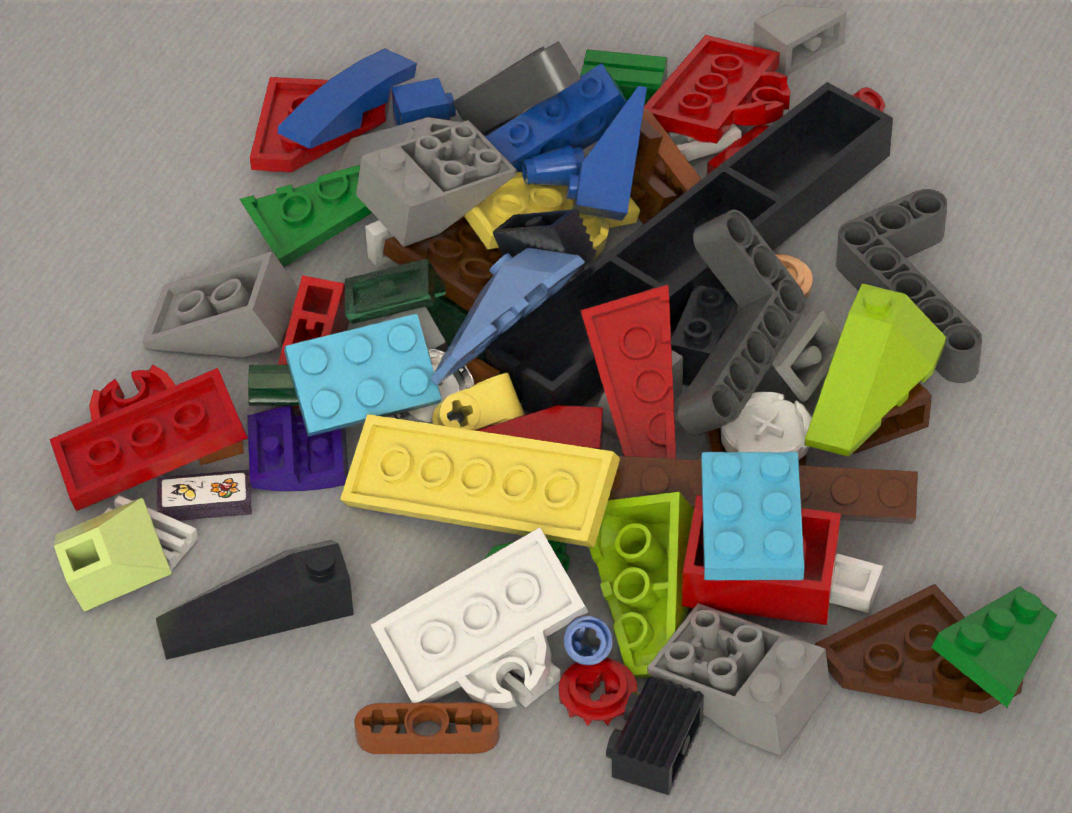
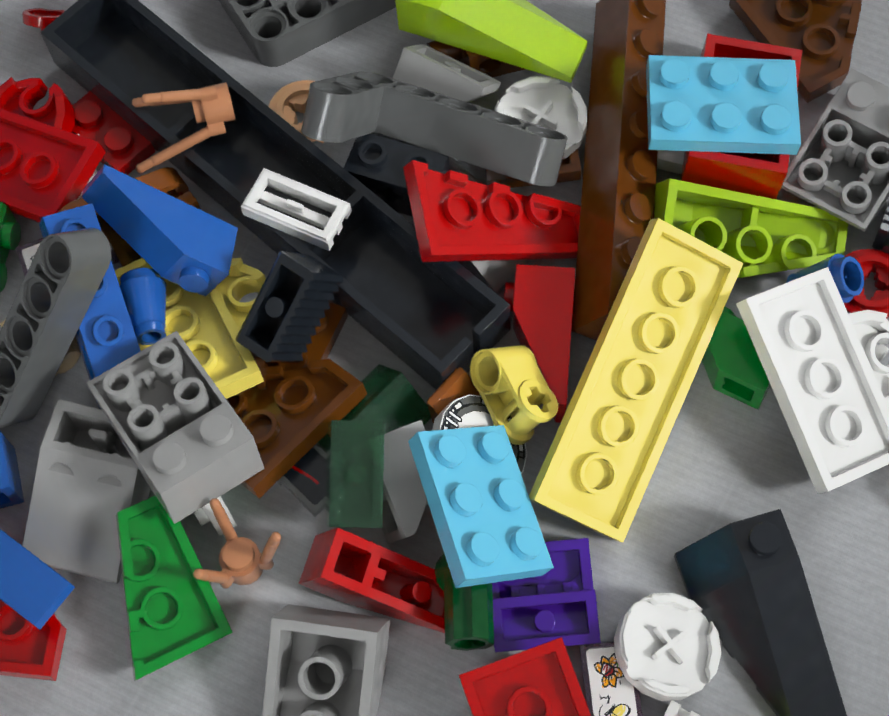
camera: 85 degrees left, 20 degrees up
medium blue wedge [431,248,585,385] -> none
none -> nougat plant [132,82,235,173]
none -> nougat plant [193,498,281,589]
none -> white tile [241,168,352,251]
none -> white tile [614,593,721,701]

